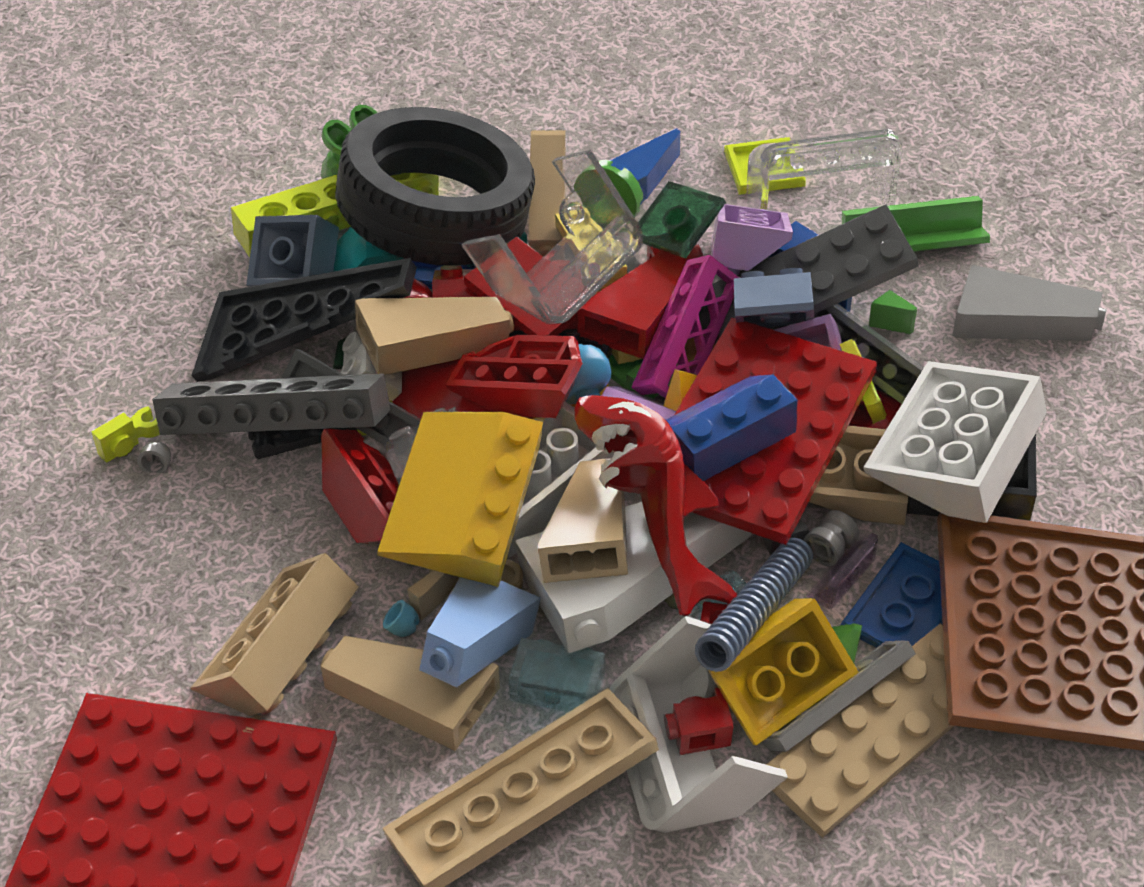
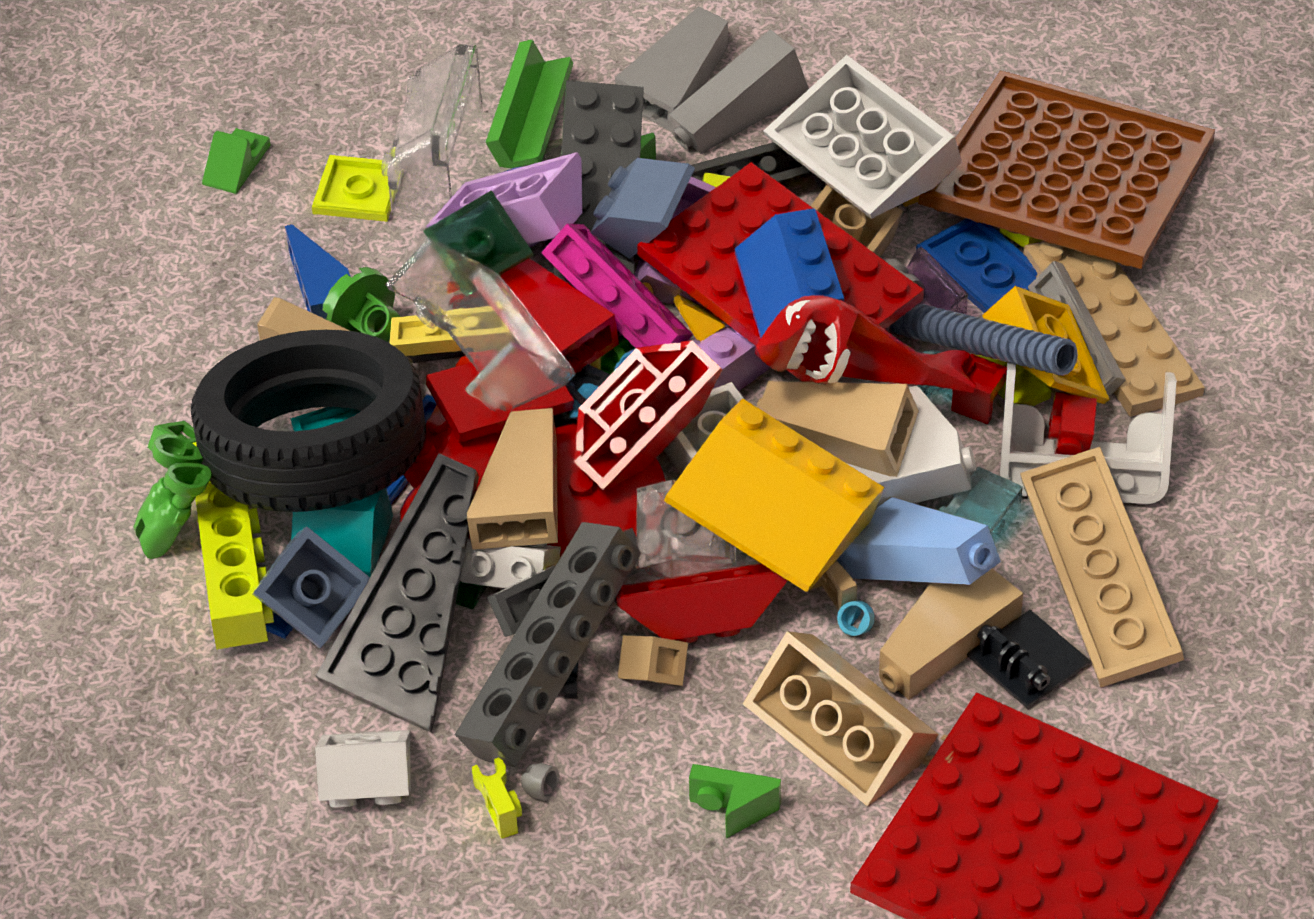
camera: 70 degrees left, 0 degrees up
none -> bright green slope [202,128,271,194]
none -> white slope [315,730,411,807]
none -> tan panel [618,635,688,686]
none -> light grey slope [669,29,809,154]
none -> bright green slope [689,764,781,838]
none -> black hinge [967,609,1091,708]

